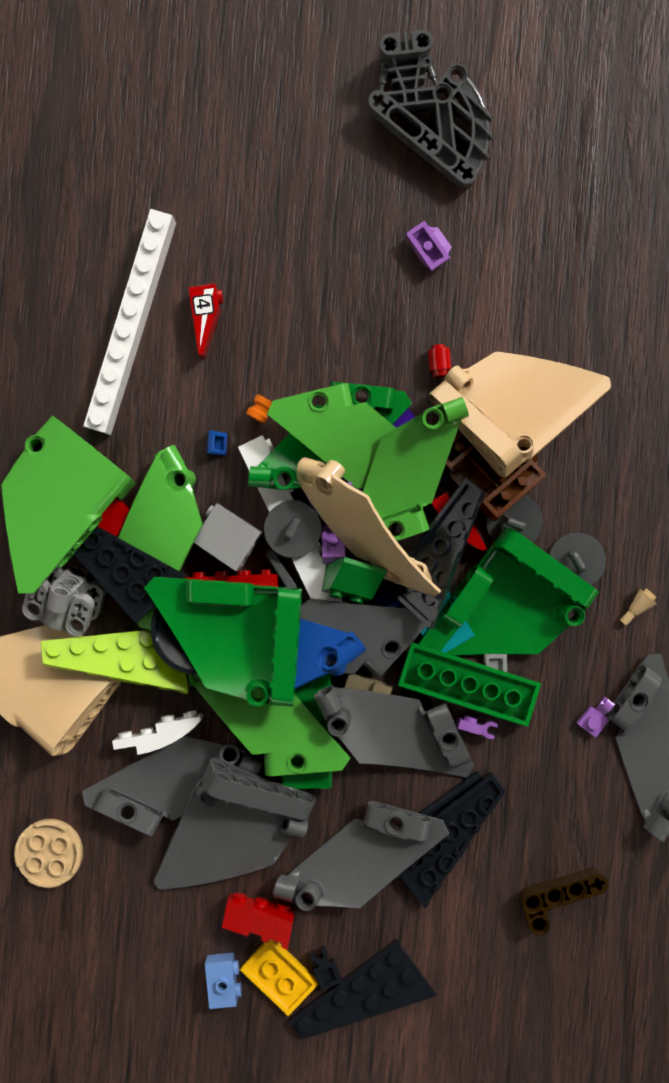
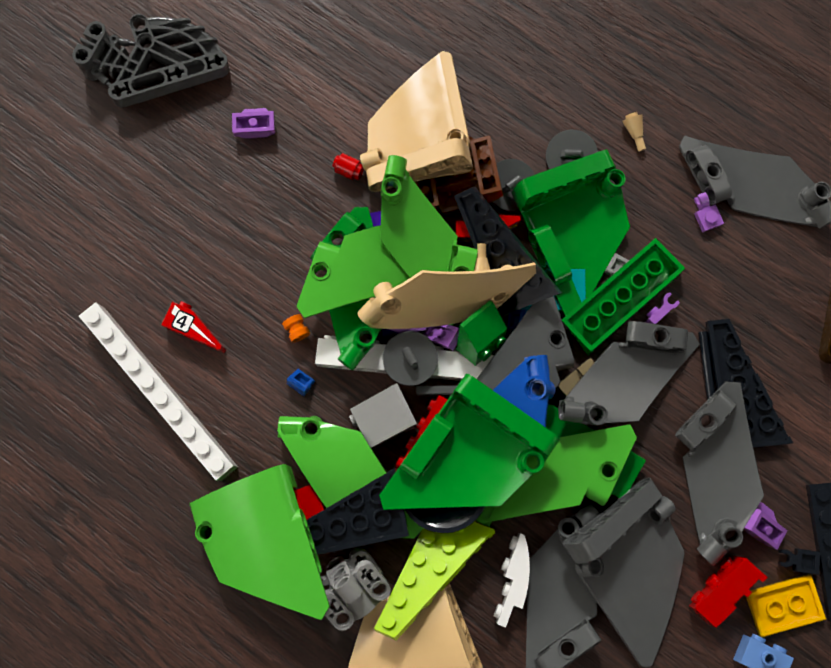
camera: 55 degrees left, 10 degrees down
none -> tan cone [474,243,490,271]
none -> medium lavender slope [744,502,788,550]

